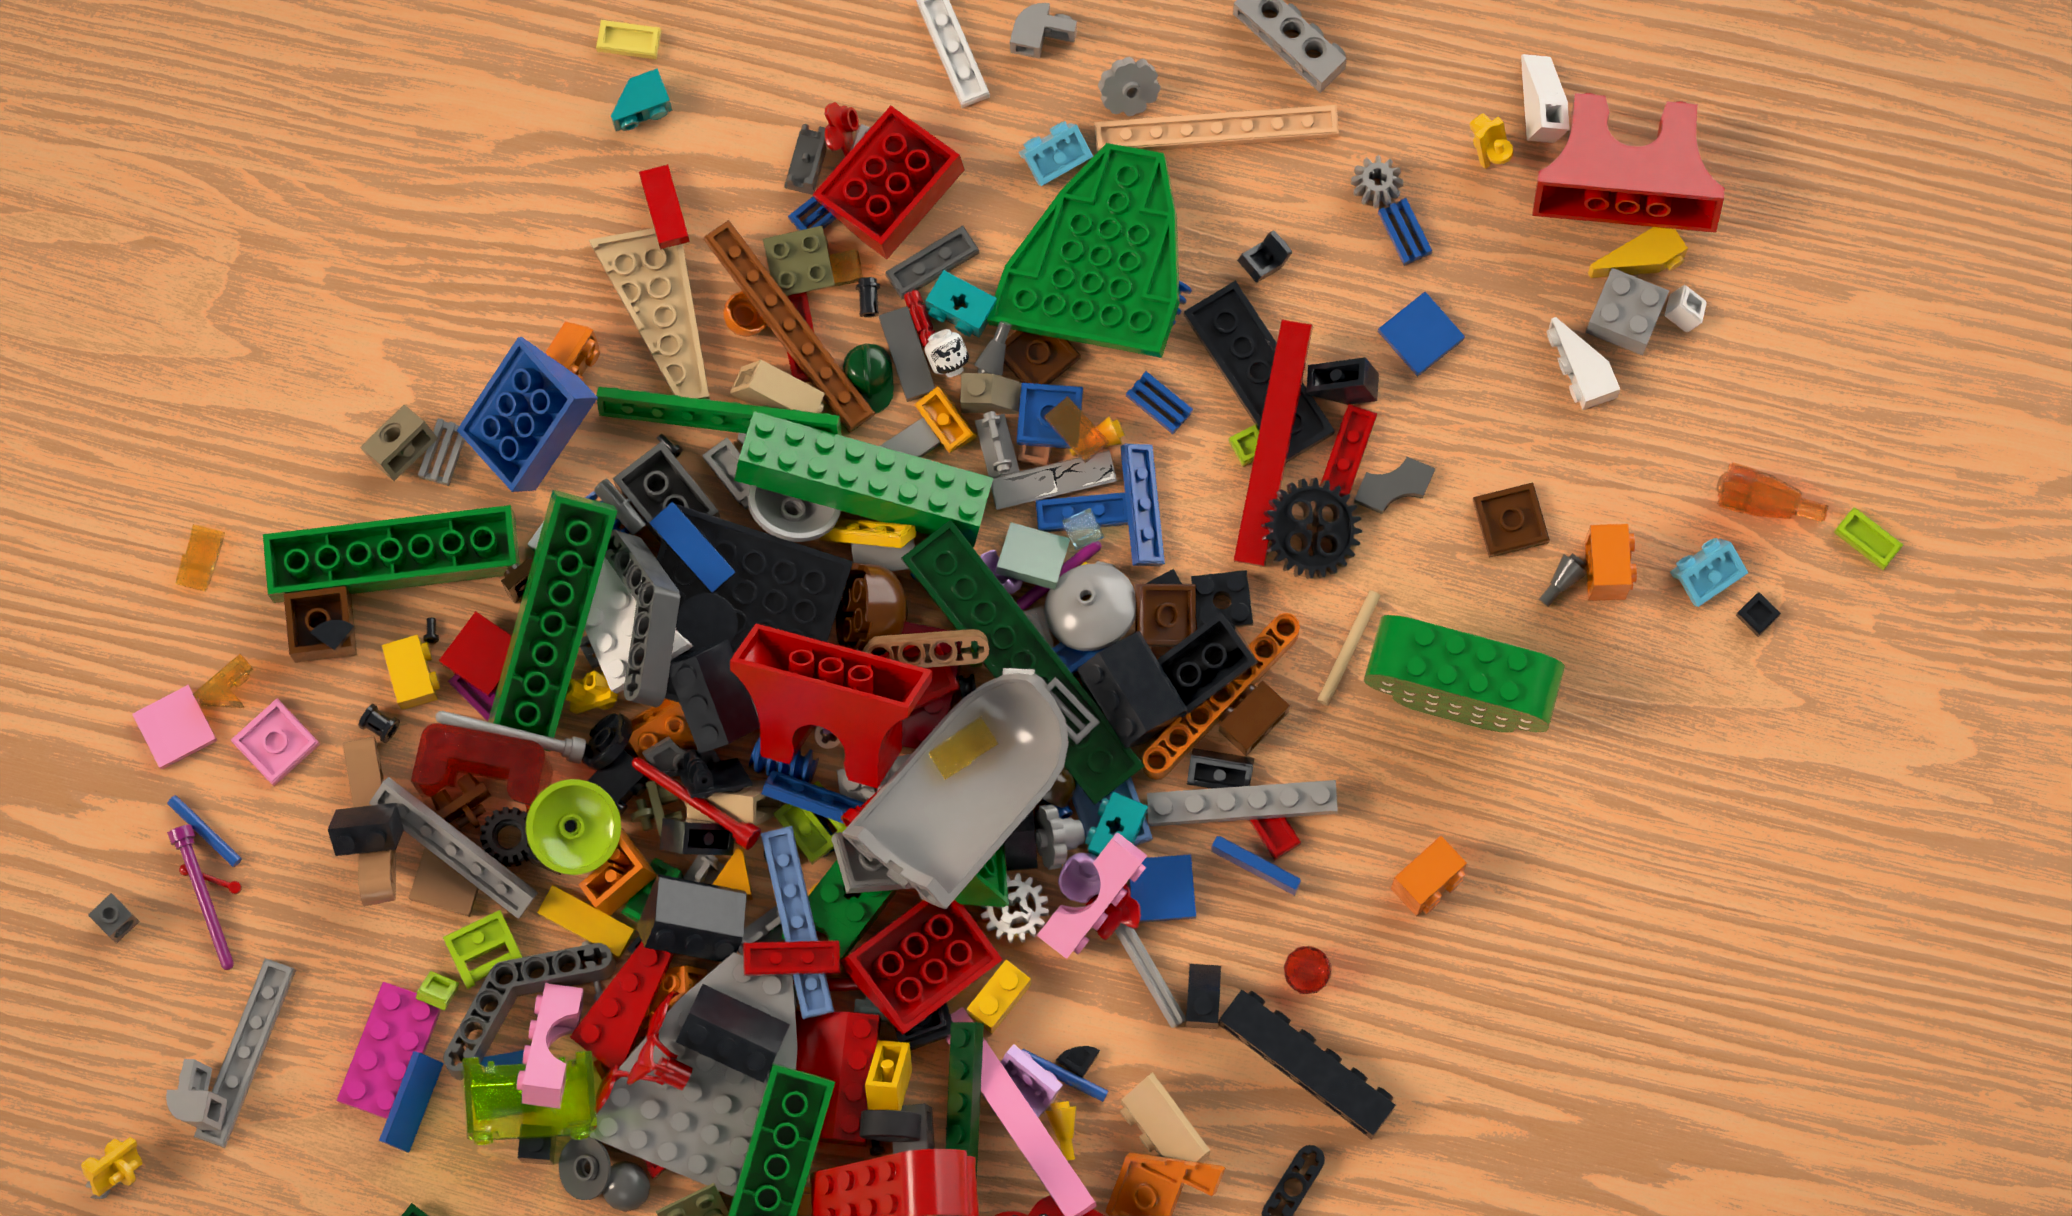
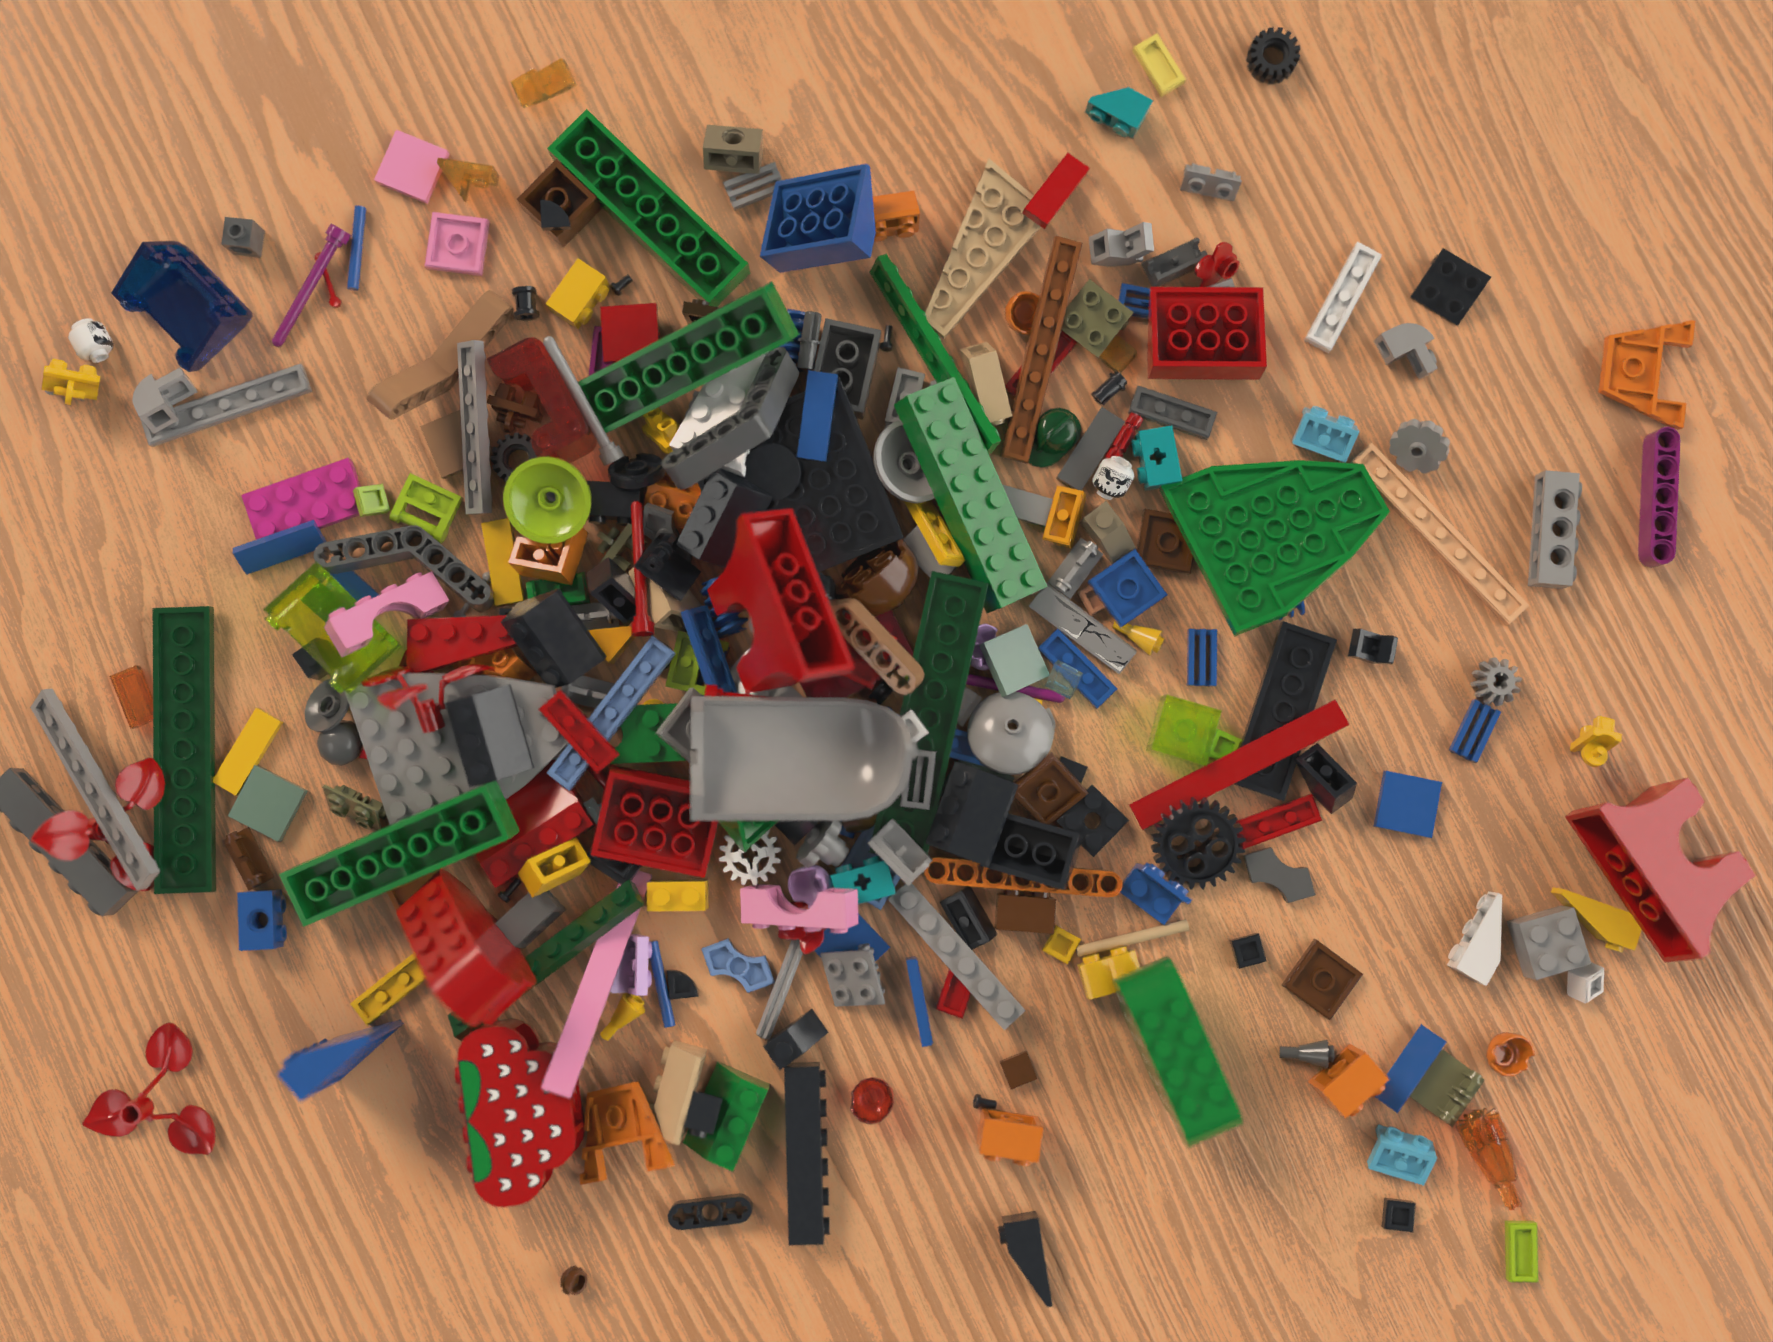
camera: 45 degrees right, 10 degrees up
black brick [328,803,404,856] -> none
black tyre [860,1110,922,1142] -> none
clear yellow slope [928,716,998,780] -> none
dark grey cone [974,321,1012,375] -> none
clear orange tile [1044,396,1109,463] -> none
tile [1120,443,1165,566] -> none
white slope [1521,54,1570,143] -> none
none -> white head [68,318,114,363]
none -> clear blue windscreen [111,241,253,372]
none -> green slope [683,1062,770,1172]
none -> black brick [684,1091,723,1138]
none -> medium blue tile [701,938,775,993]
none -> light grey hinge [820,943,885,1007]
none -> light grey hinge [868,818,932,886]
none -> black piece [973,1094,997,1109]
none -> black slope [998,1211,1053,1307]
none -> reddish brown tile [1000,1051,1037,1090]
none -> yellow tile [1042,925,1081,965]
none -> yellow brick [1077,946,1140,1000]
none -> light grey brick [1089,222,1154,267]
none -> blue bracket [1120,862,1192,925]
none -> clear neon green brick [1146,694,1222,766]
none -> light grey hinge [1180,163,1242,201]
none -> black tile [1230,933,1267,969]
none -> blue tile [1375,1024,1447,1113]
none -> olive hinge [1410,1049,1485,1127]
none -> orange hair [1486,1032,1535,1077]

